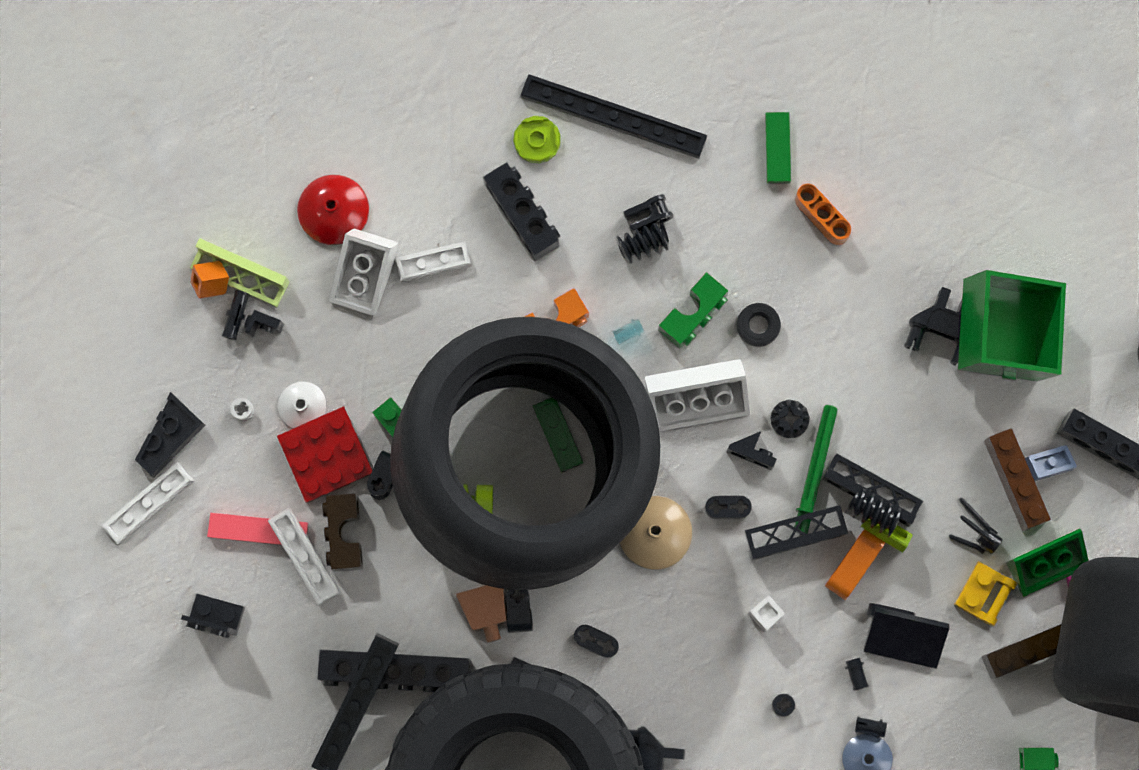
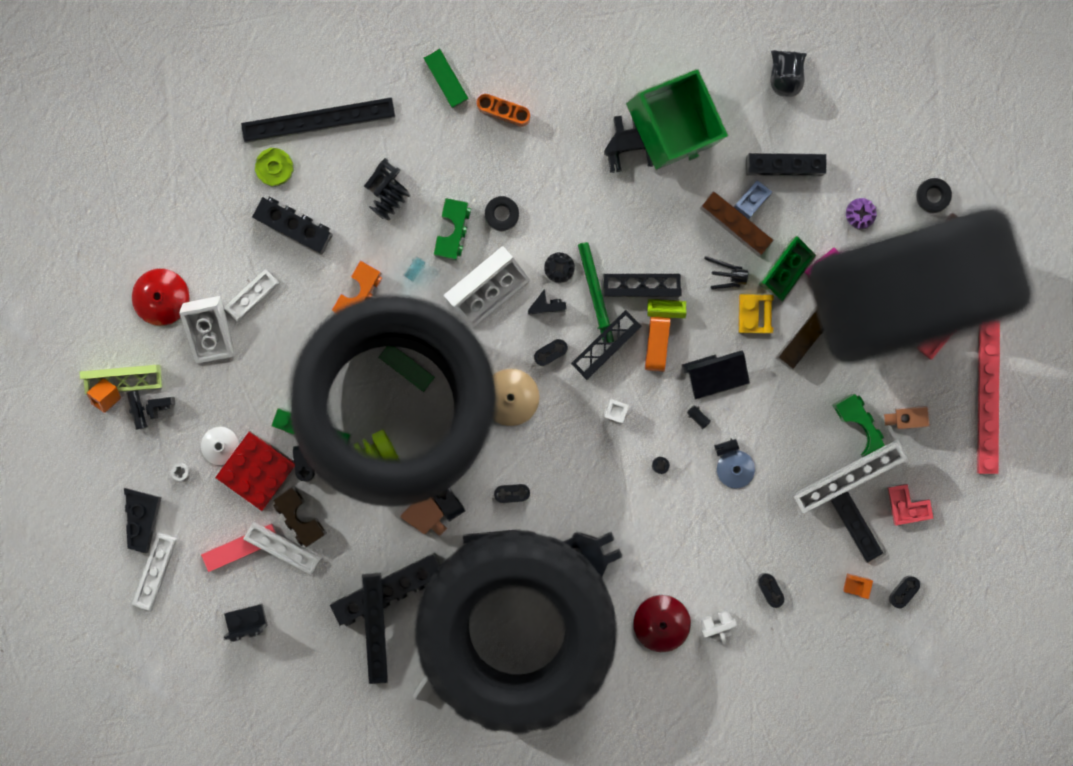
camera: 30 degrees left, 10 degrees up
black piece [845,488,901,538] -> none

